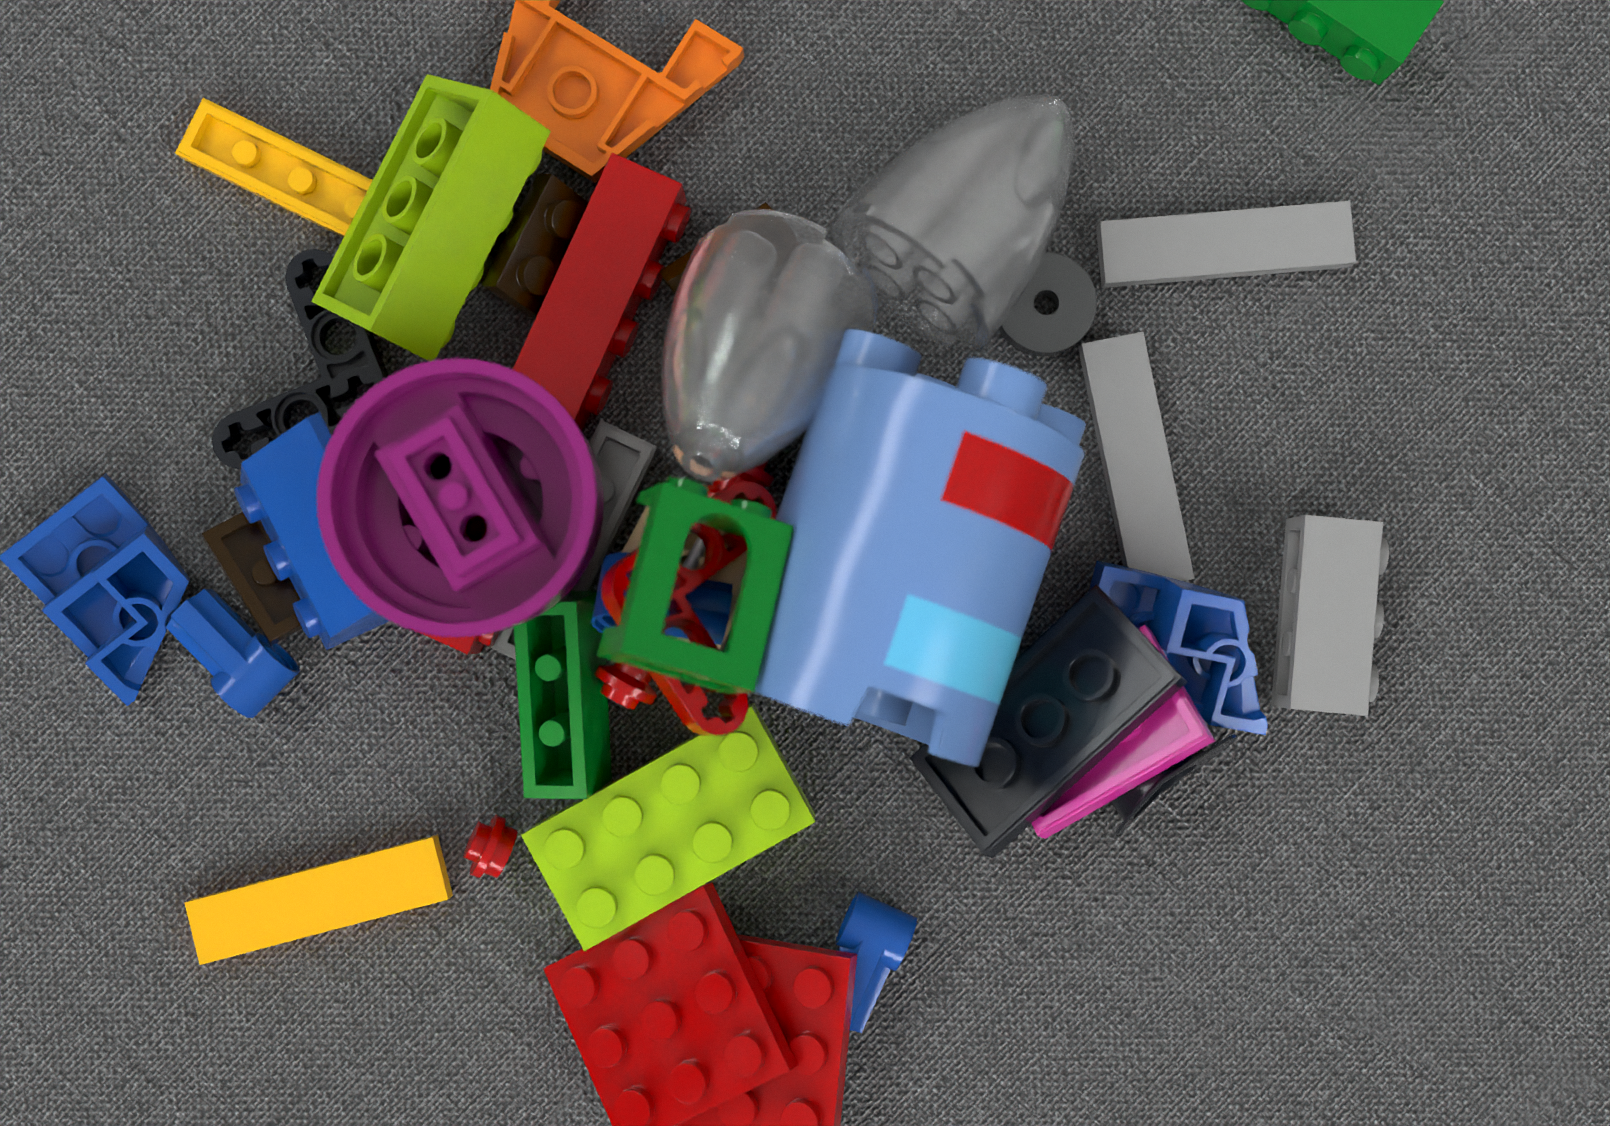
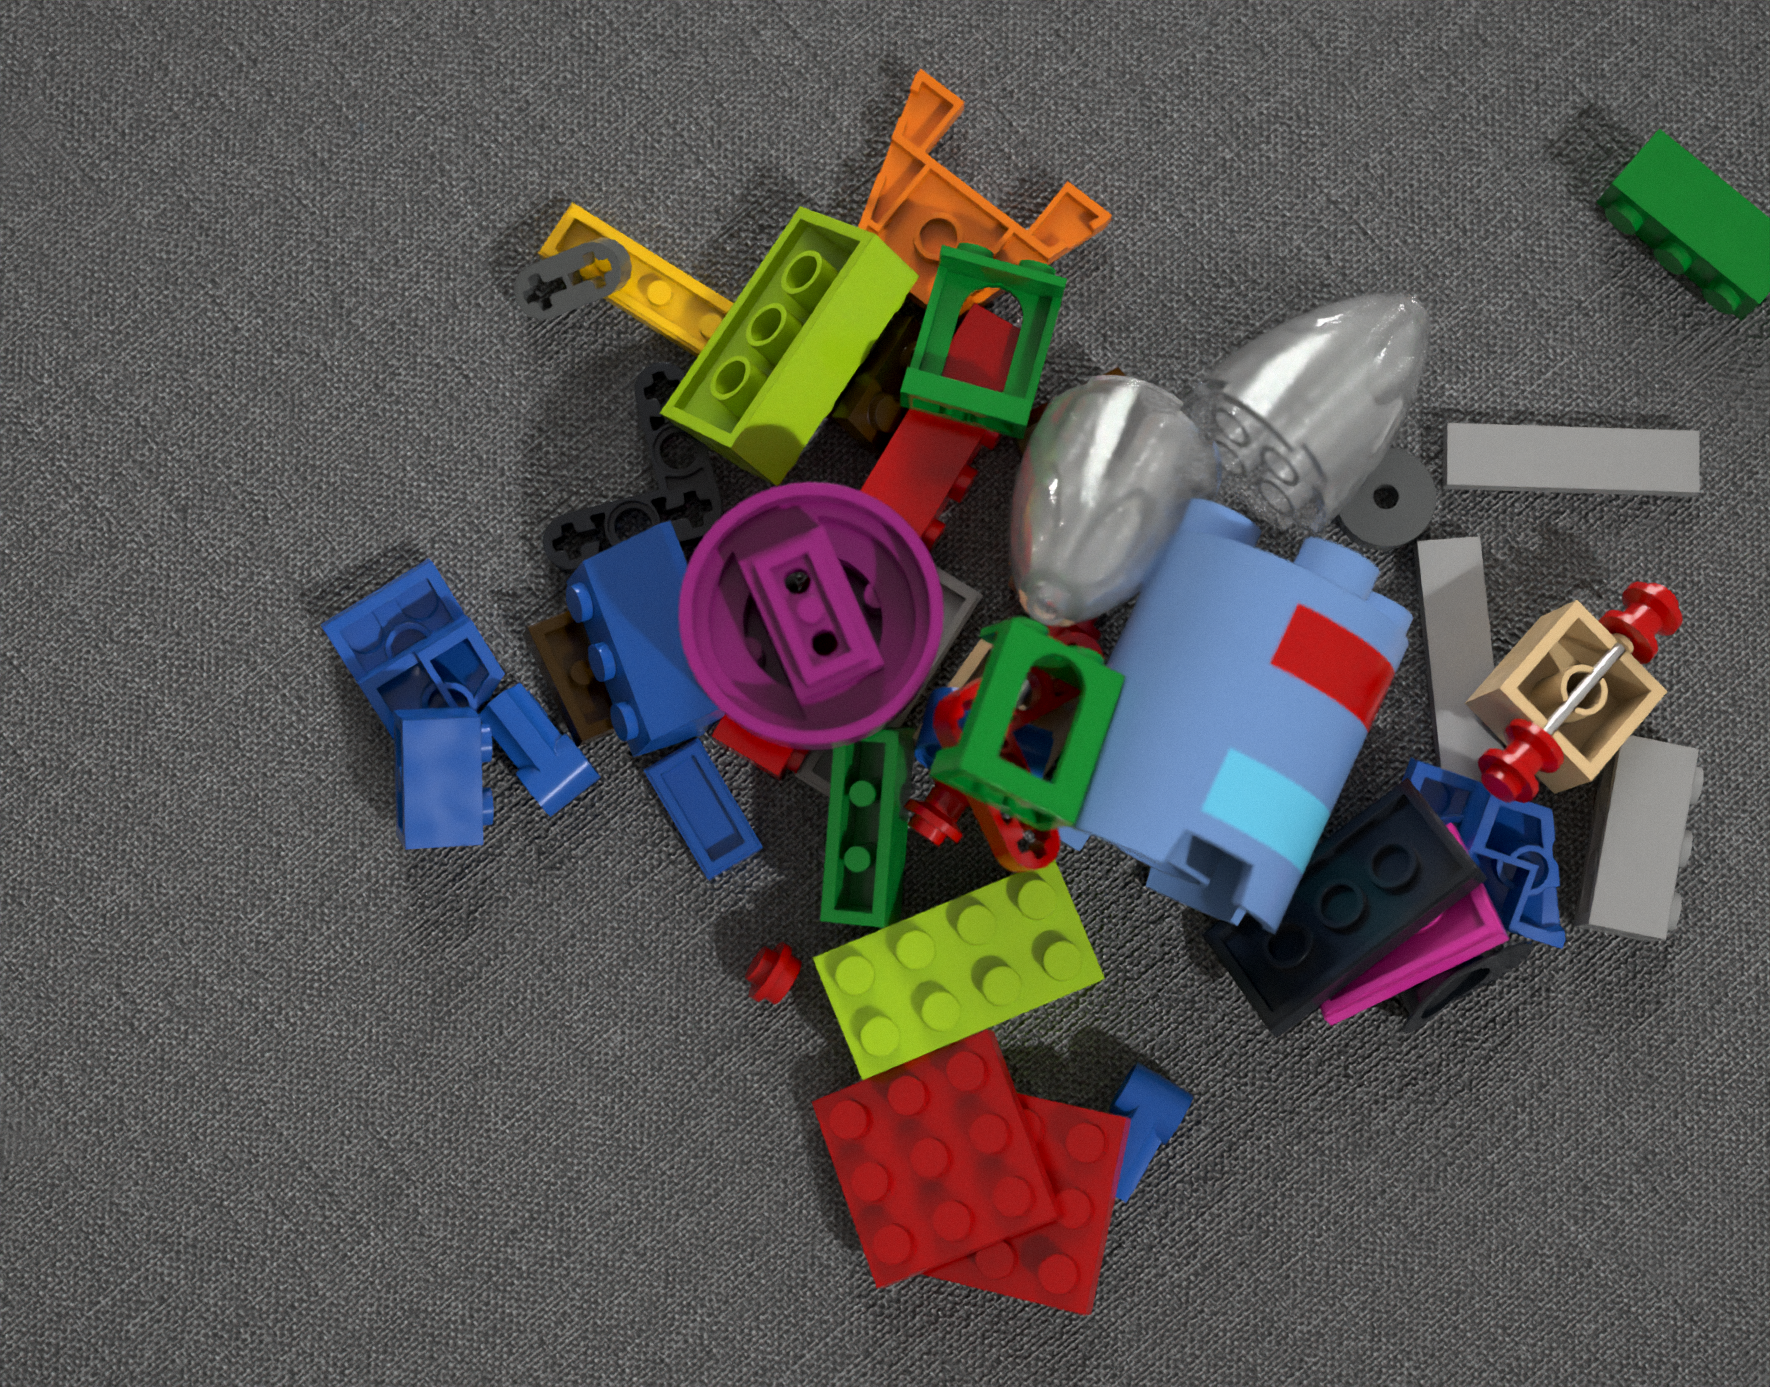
camera: 10 degrees right, 5 degrees down
yellow tile [185,834,453,965] -> none
none -> blue brick [393,707,494,850]
none -> dark grey beam [514,237,632,320]
none -> blue tile [643,738,764,881]
none -> green panel [900,243,1067,440]
none -> tan brick [1465,582,1683,803]

